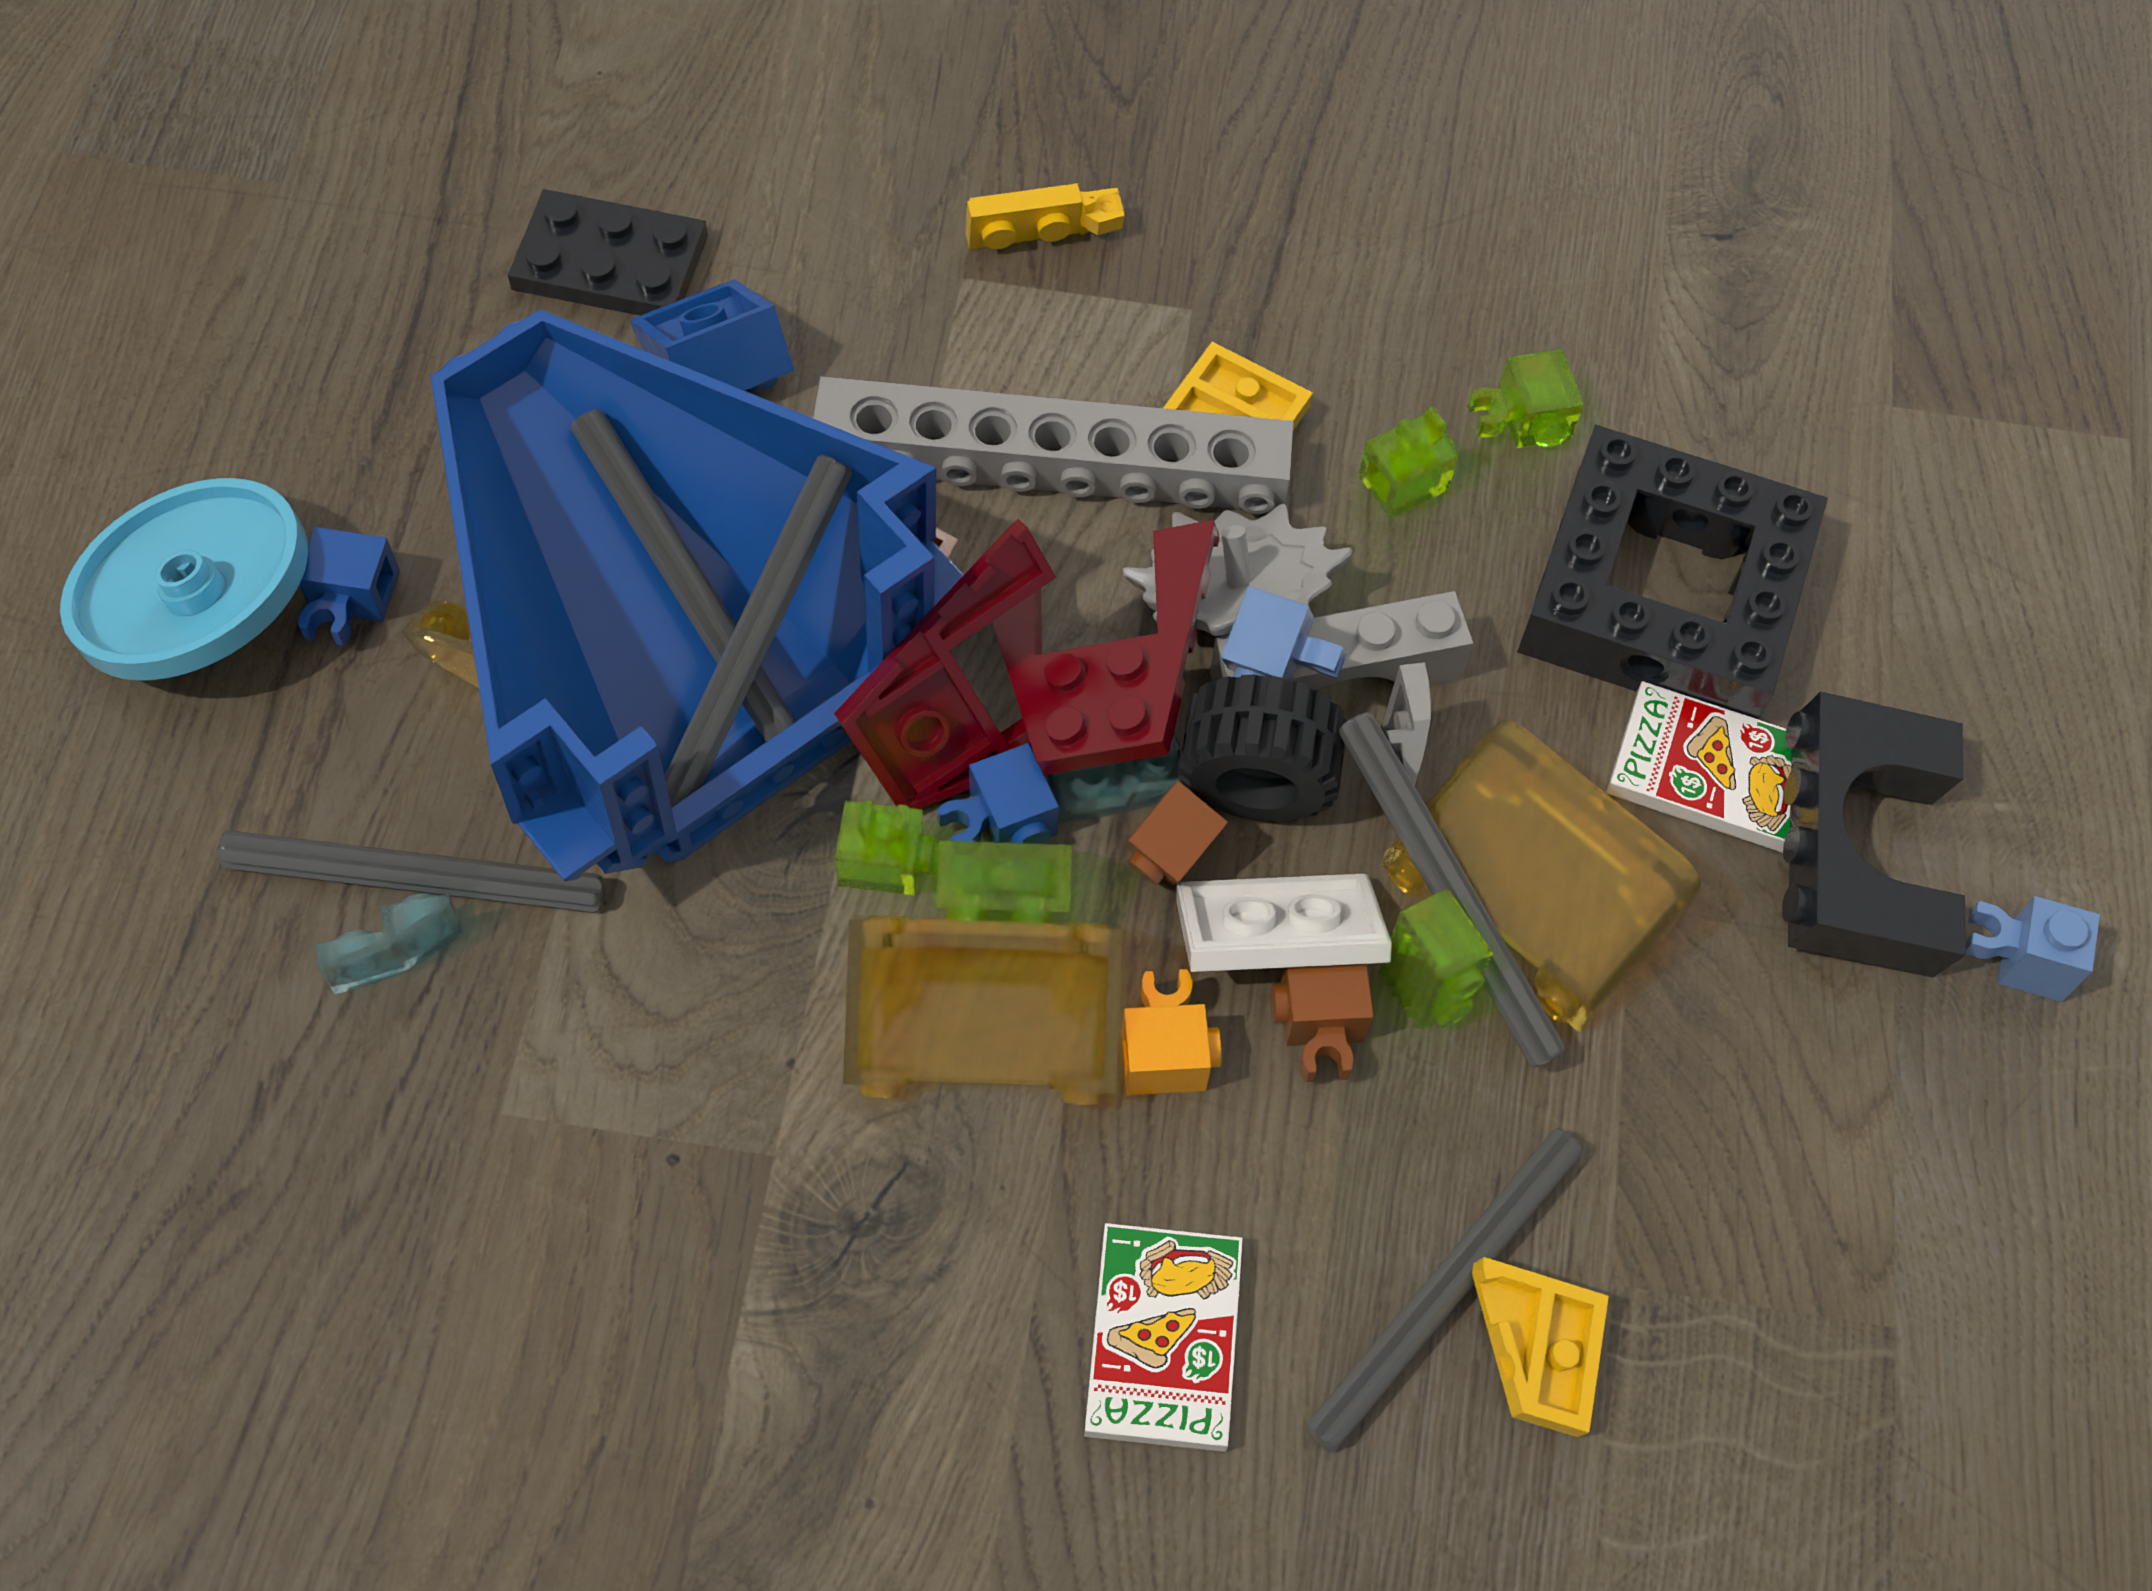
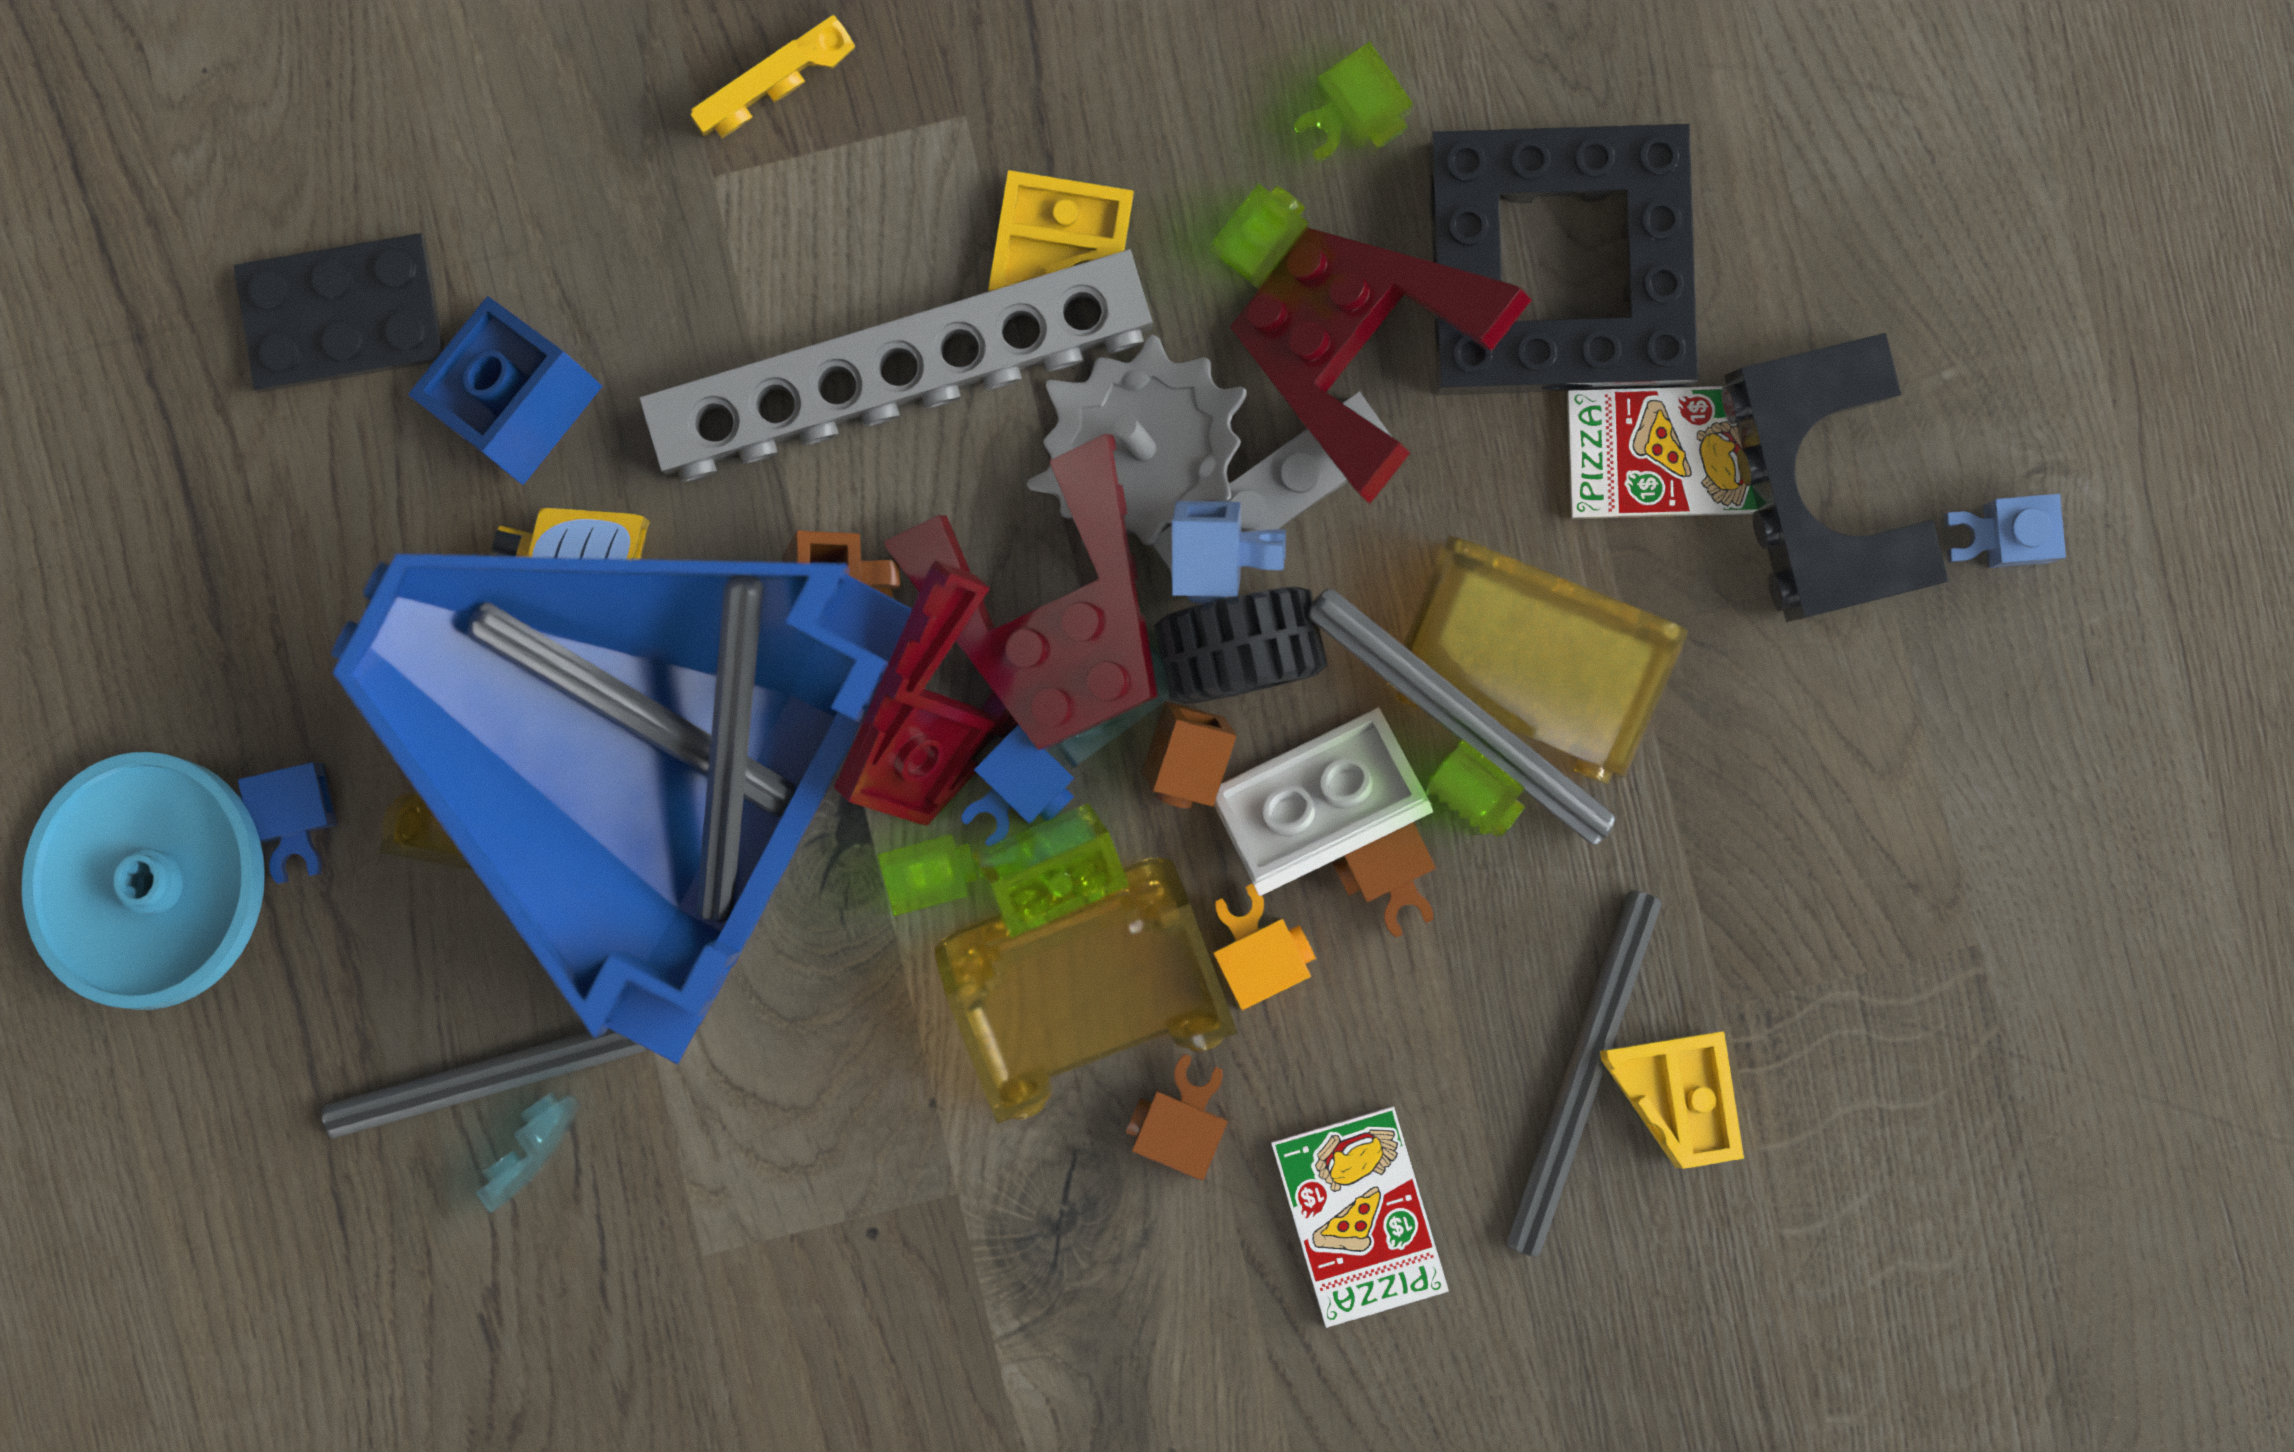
camera: 15 degrees left, 25 degrees up
light grey slope [1382,662,1431,786] -> none
none -> dark orange brick [1125,1053,1228,1181]
none -> dark red wing [1230,228,1532,504]

